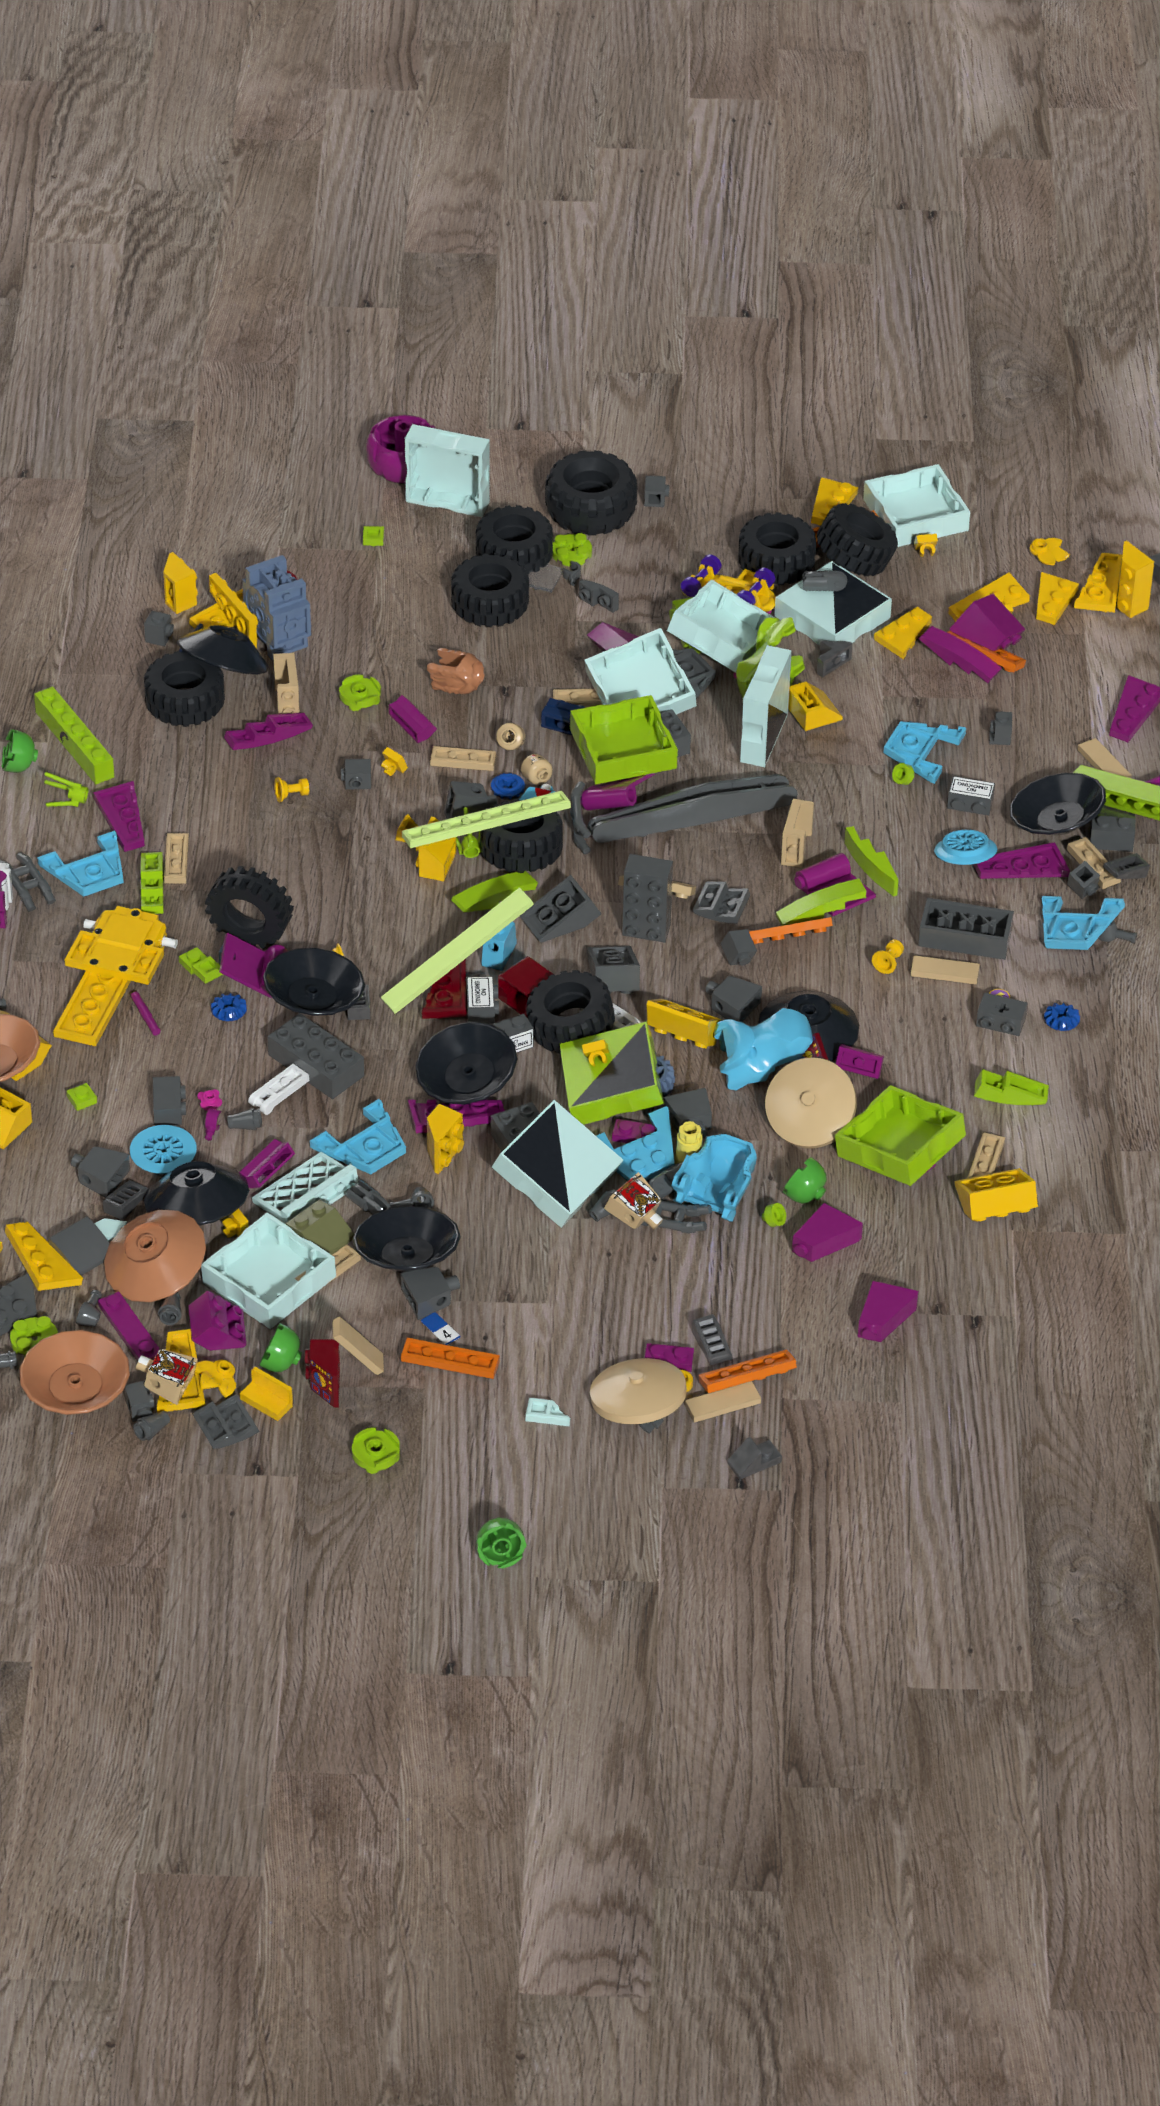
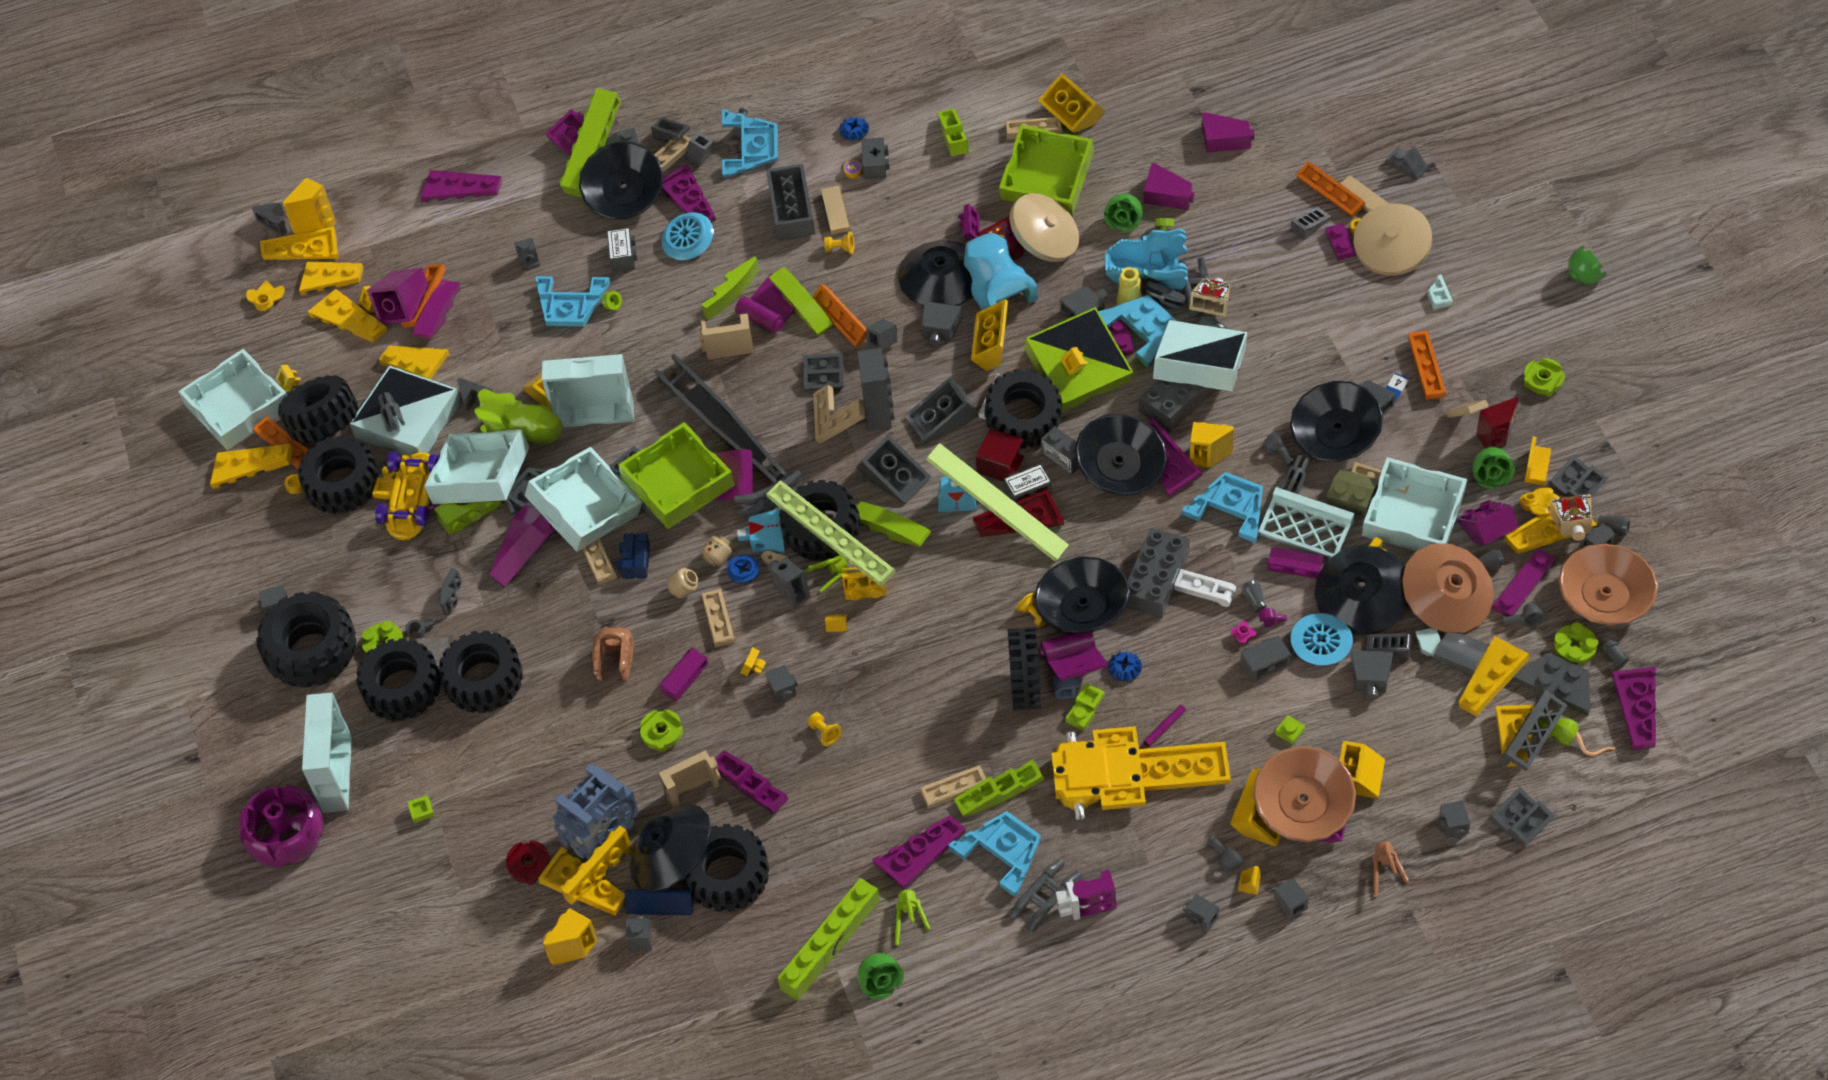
camera: 105 degrees left, 10 degrees up
tan tile [1078,738,1131,778] -> none

